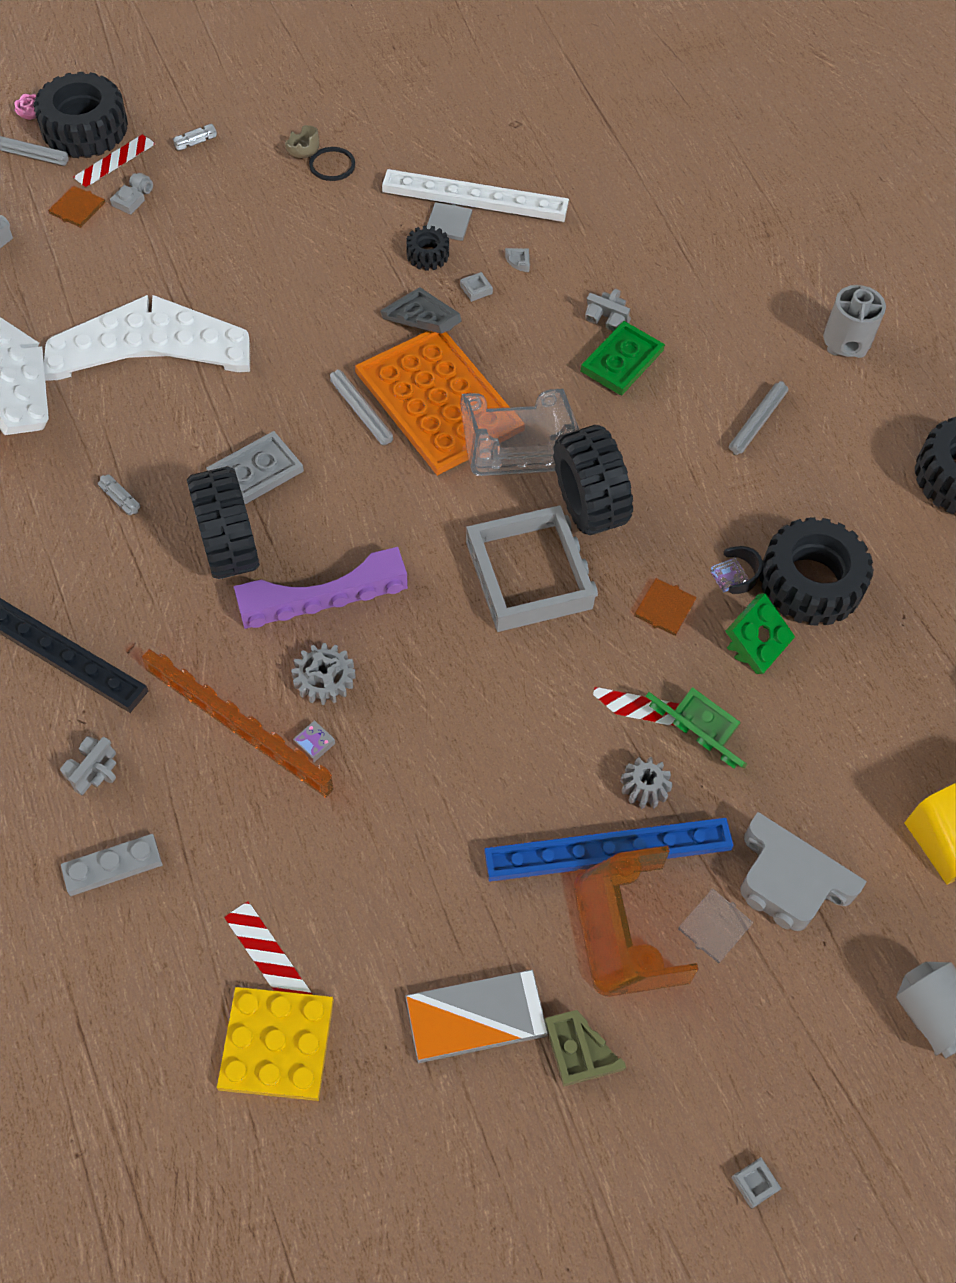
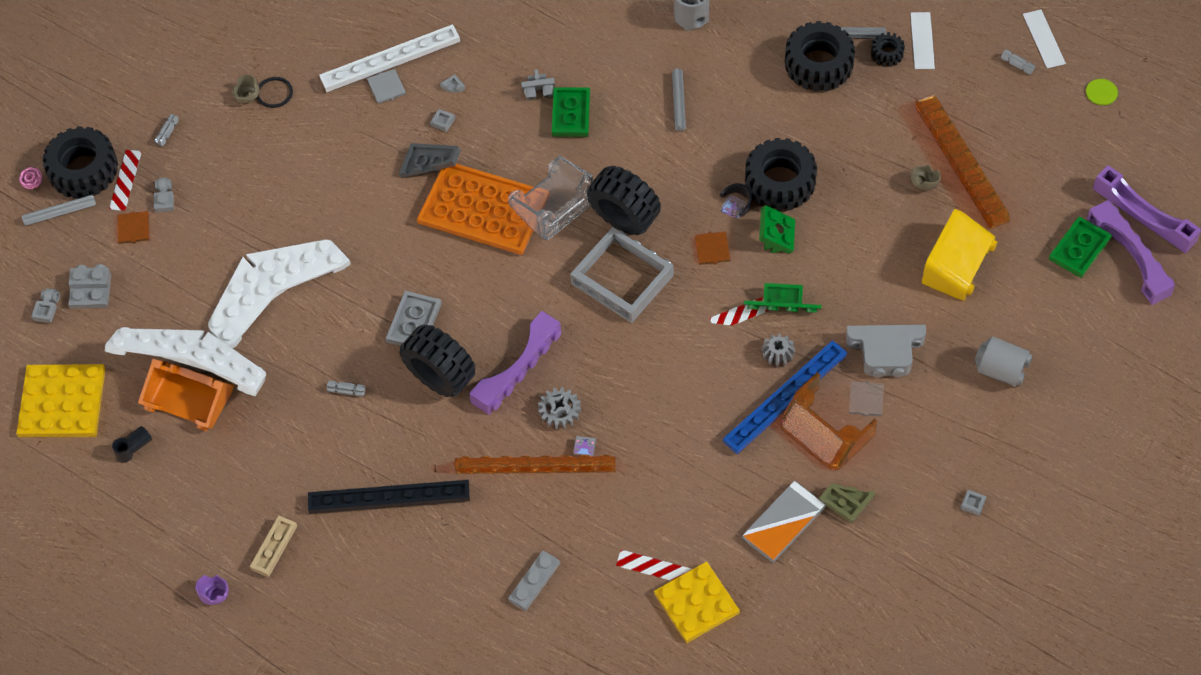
camera: 30 degrees left, 0 degrees up
light grey hips [60,736,117,795] -> none
light grey axle [330,369,393,445] -> none
black tyre [406,225,449,271] -> none

